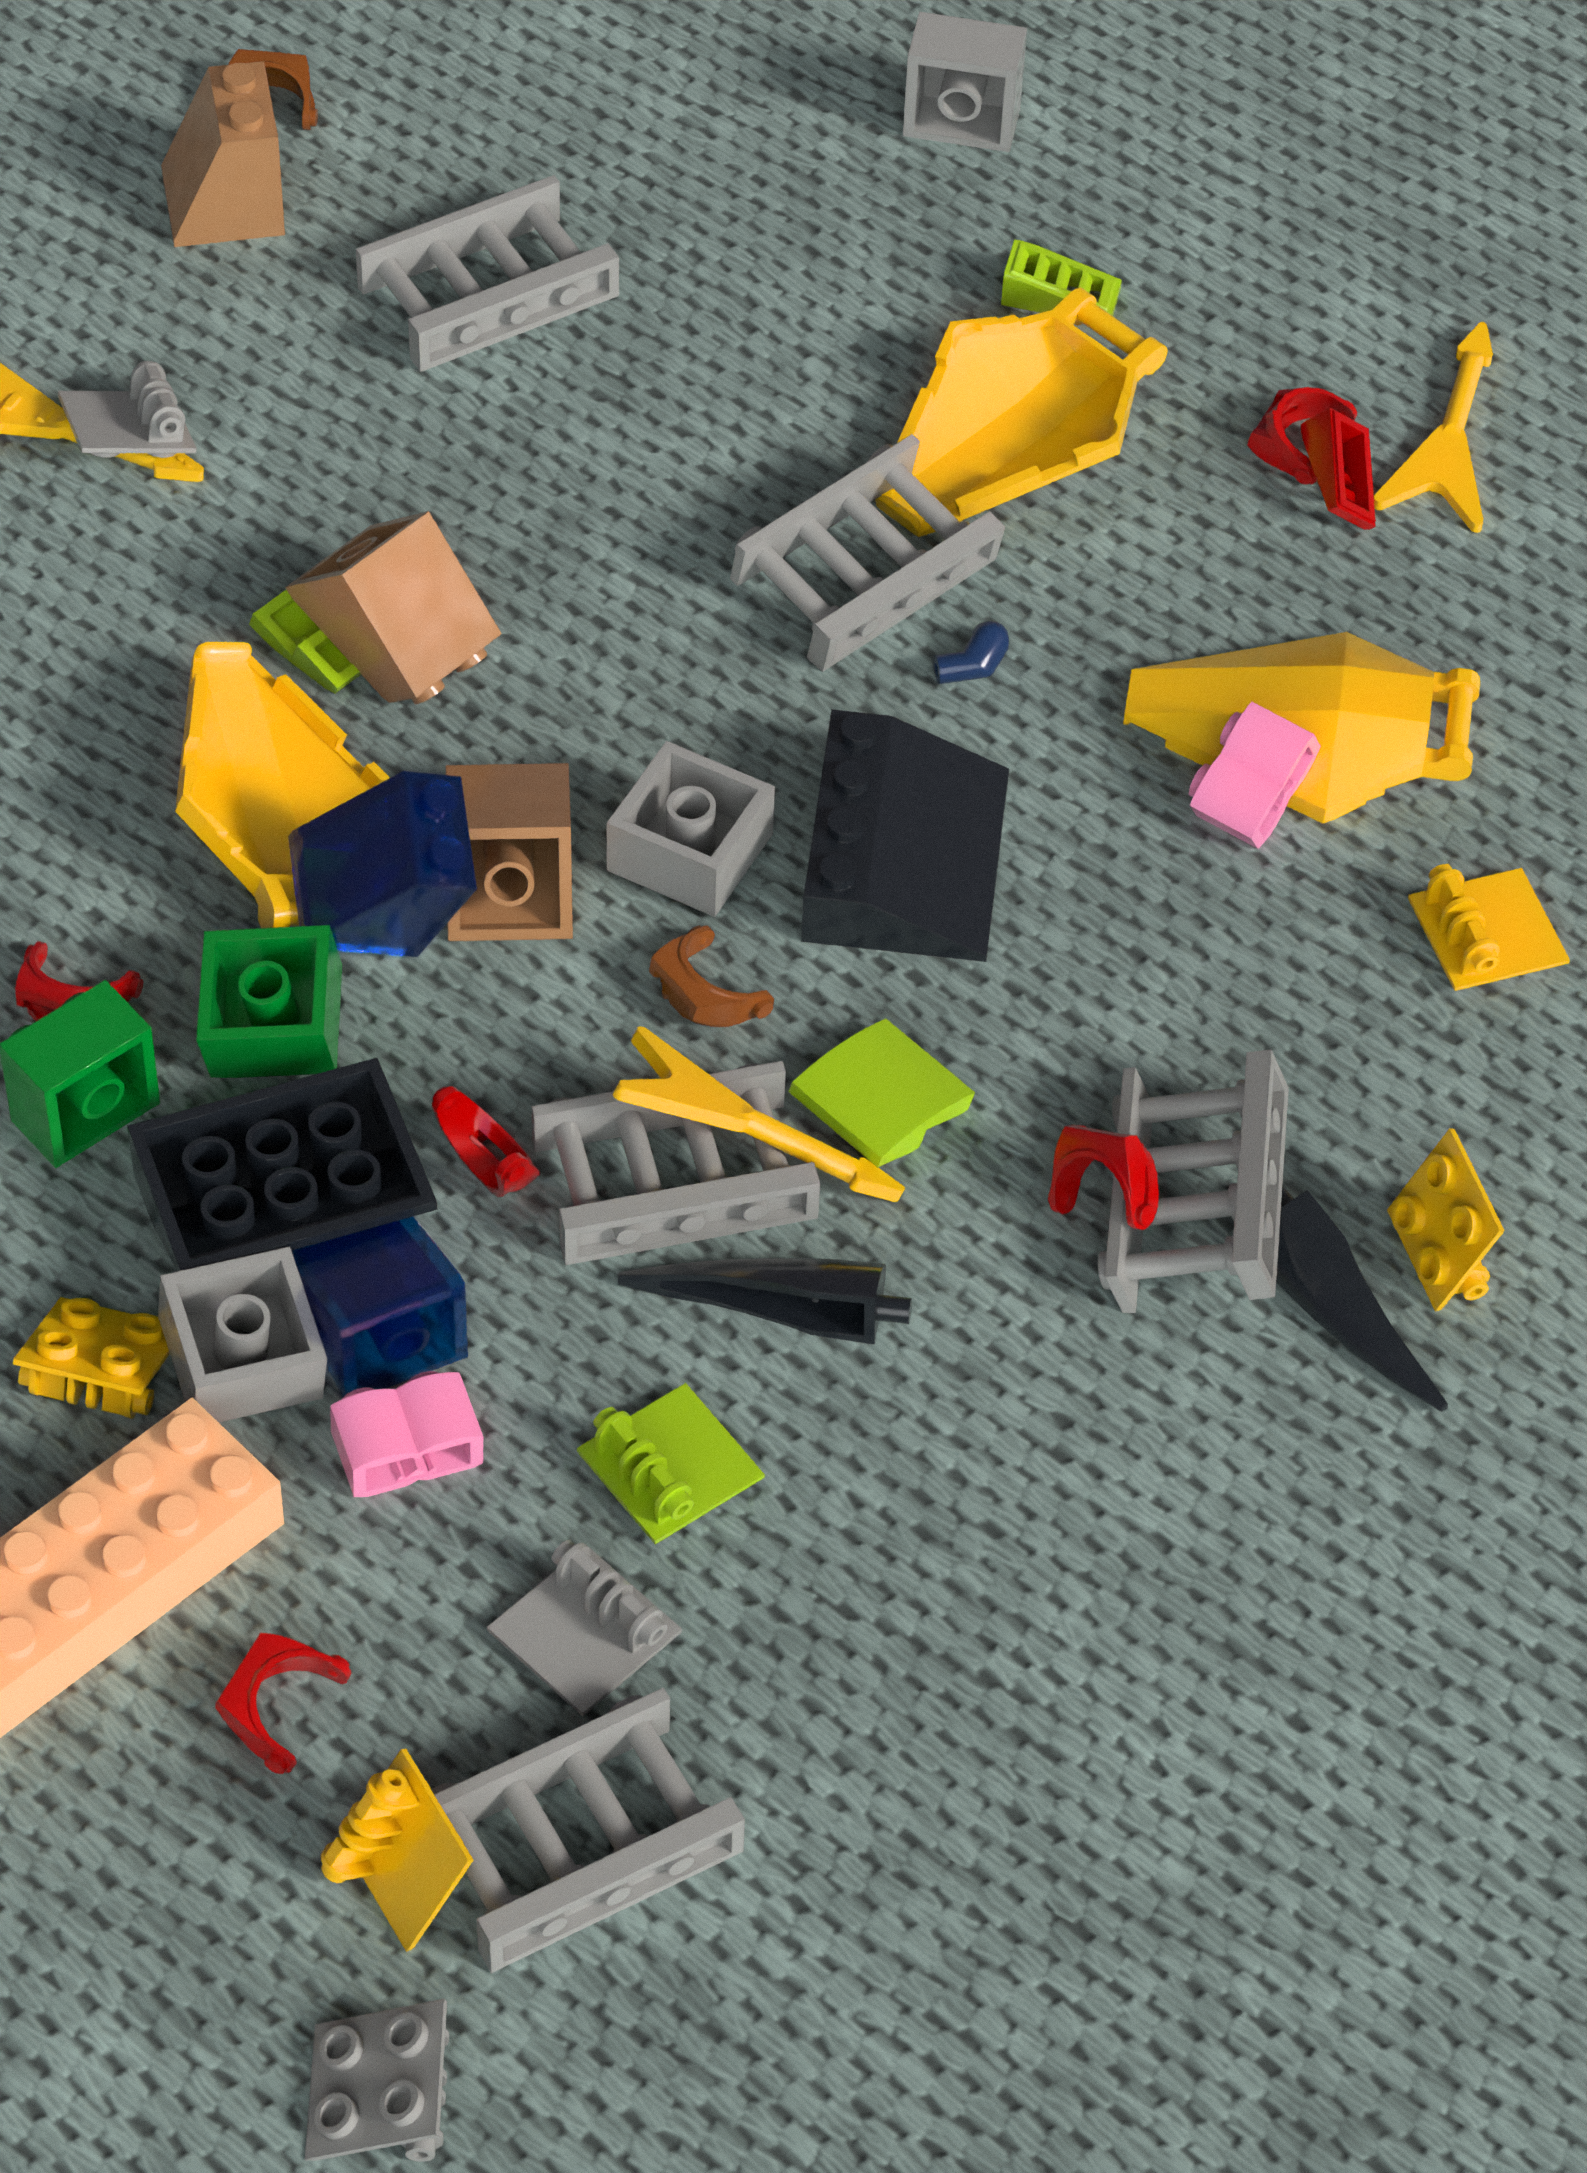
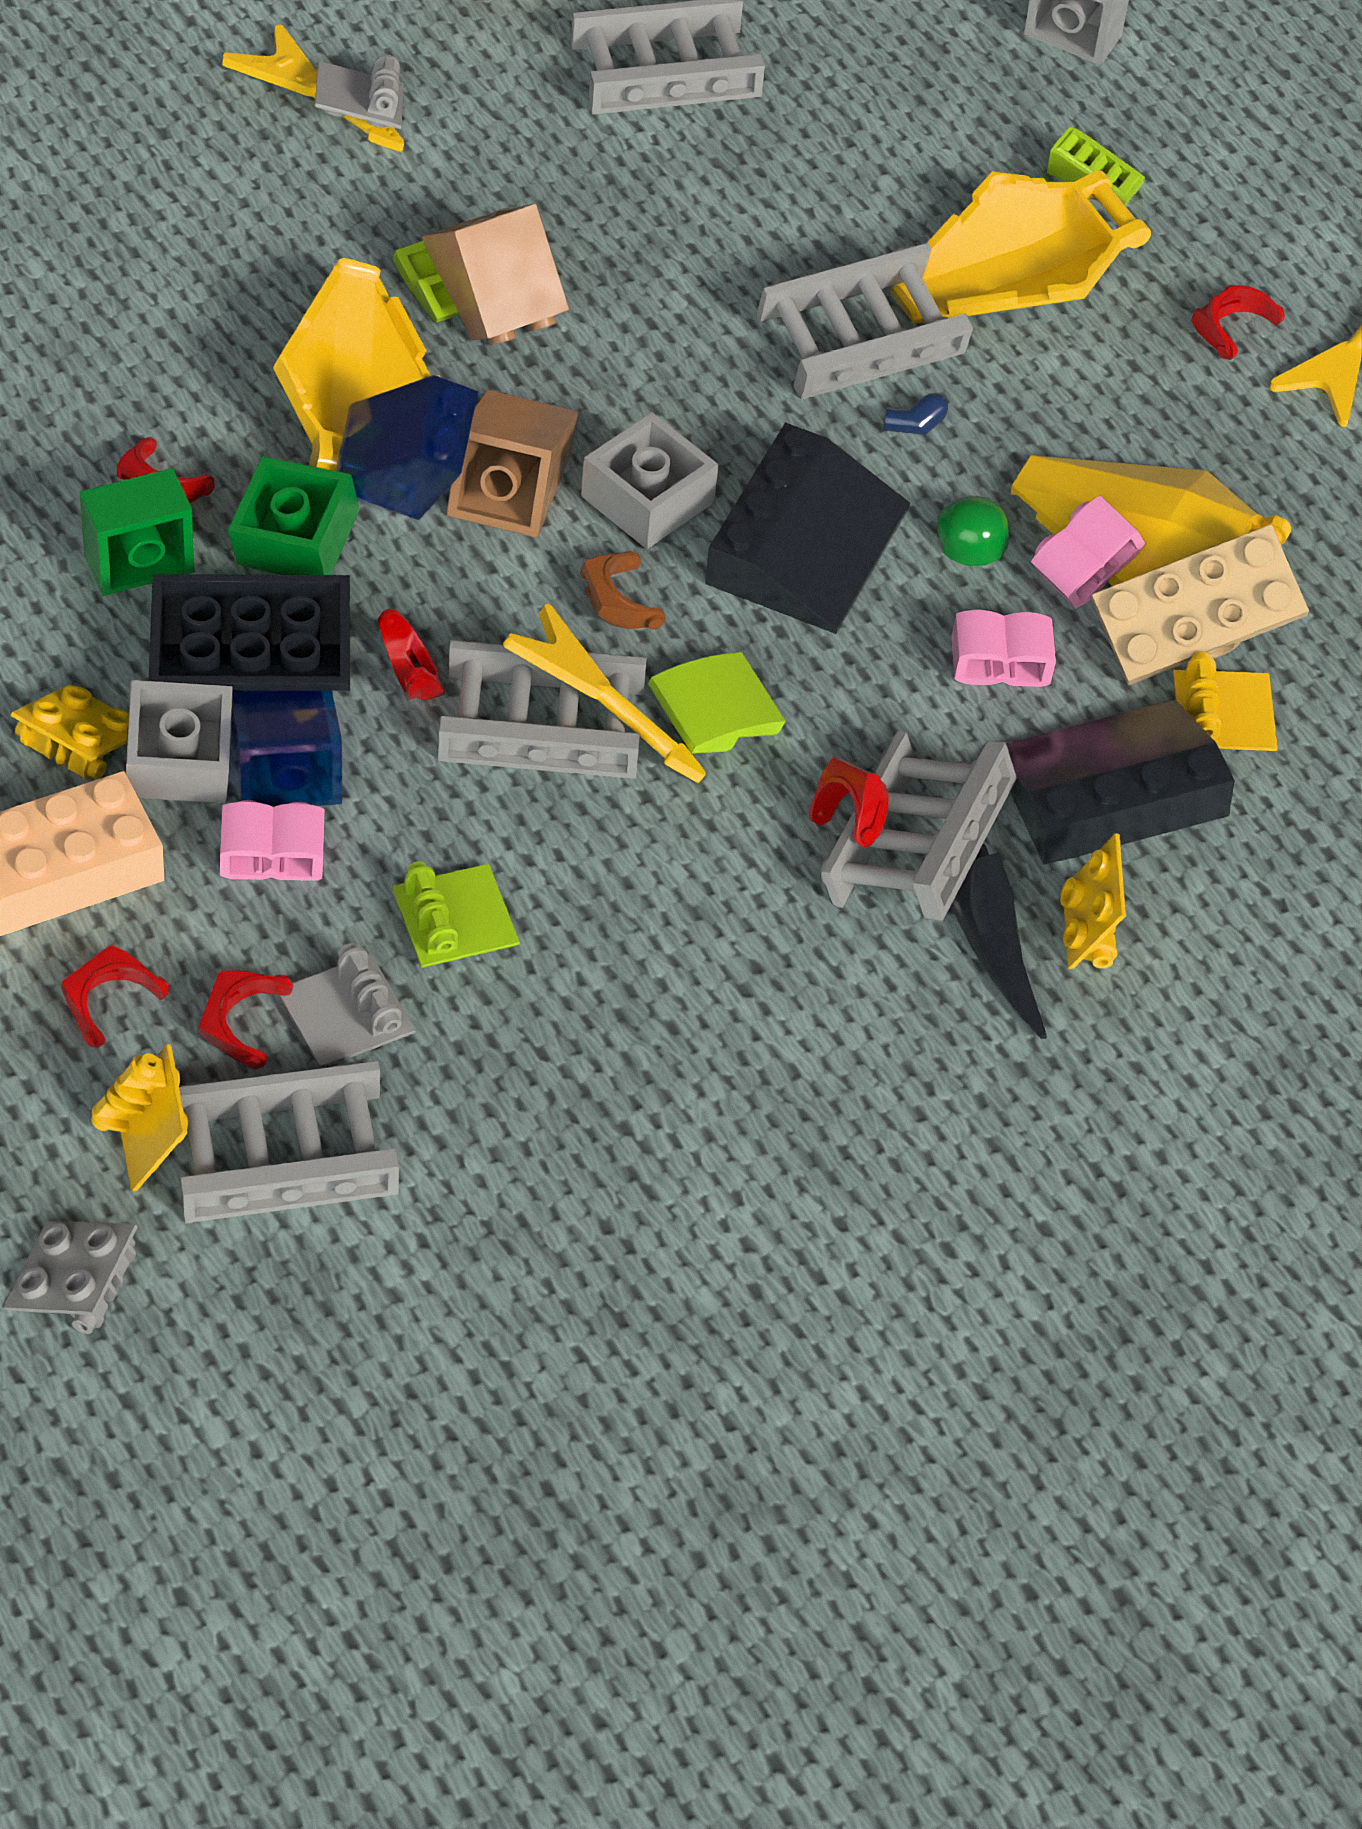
camera: 15 degrees right, 0 degrees up
black piece [618,1257,912,1344] -> none
red slope [1301,408,1376,530] -> none
none -> red helmet [198,970,294,1069]
none -> green hair [937,495,1009,566]
none -> bright pink brick [951,609,1056,687]
none -> black slope [1006,699,1235,865]
none -> tan plate [1092,524,1309,685]

